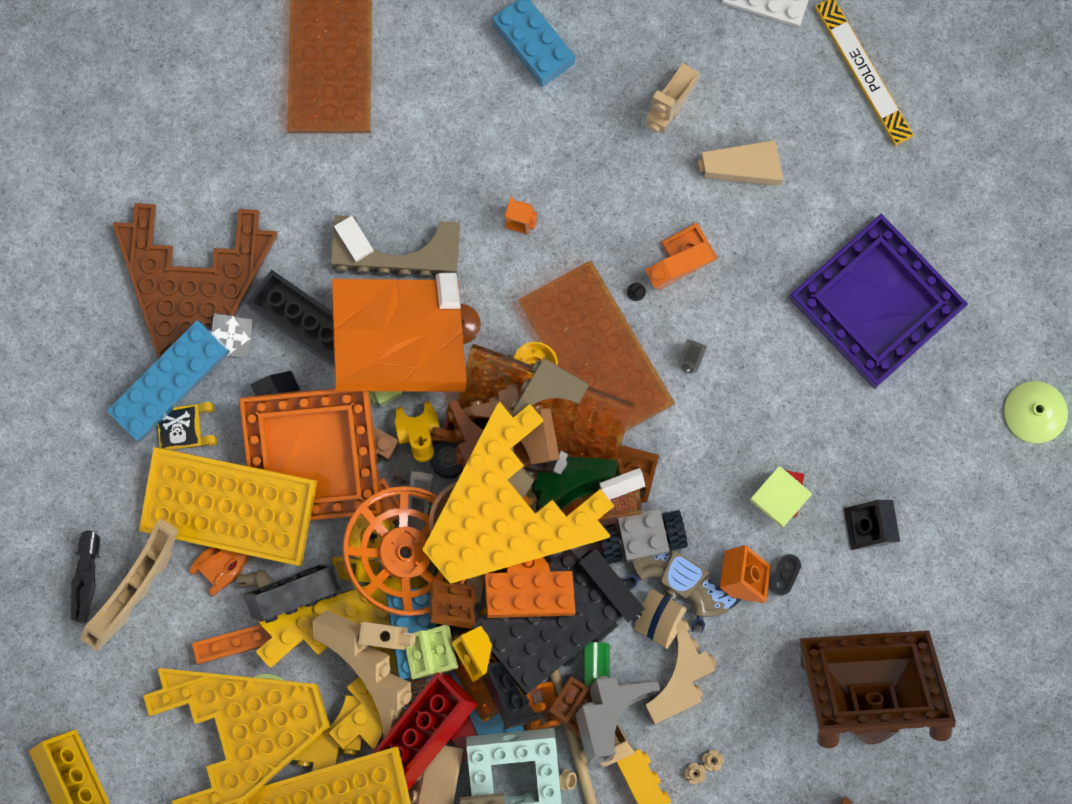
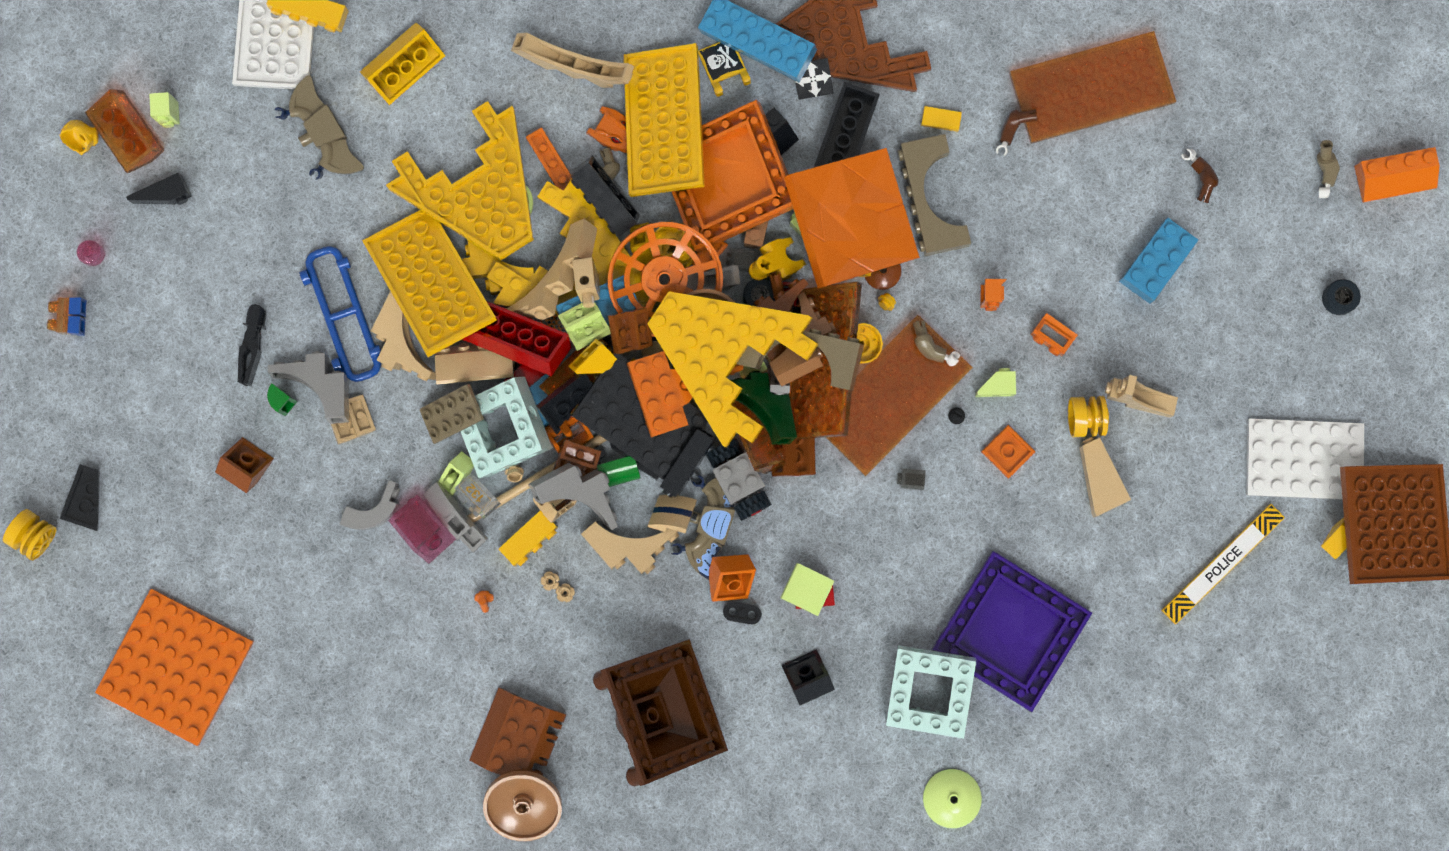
camera: 75 degrees right, 5 degrees up
black arm [71,530,101,623] -> none
white tile [334,216,374,262] -> none
white tile [436,273,461,309] -> none
white tile [599,468,645,500] -> none
orange slope [645,242,714,290] -> none
none -> yellow plate [878,293,896,311]
none -> light aqua brick [886,645,976,739]
none -> dark tan arm [913,320,960,366]
none -> yellow tile [921,106,962,132]
none -> yellowish green slope [975,368,1016,397]
none -> reddish brown arm [996,109,1038,156]
none -> orange window [1030,313,1078,356]
none -> yellow wheel [1068,396,1109,438]

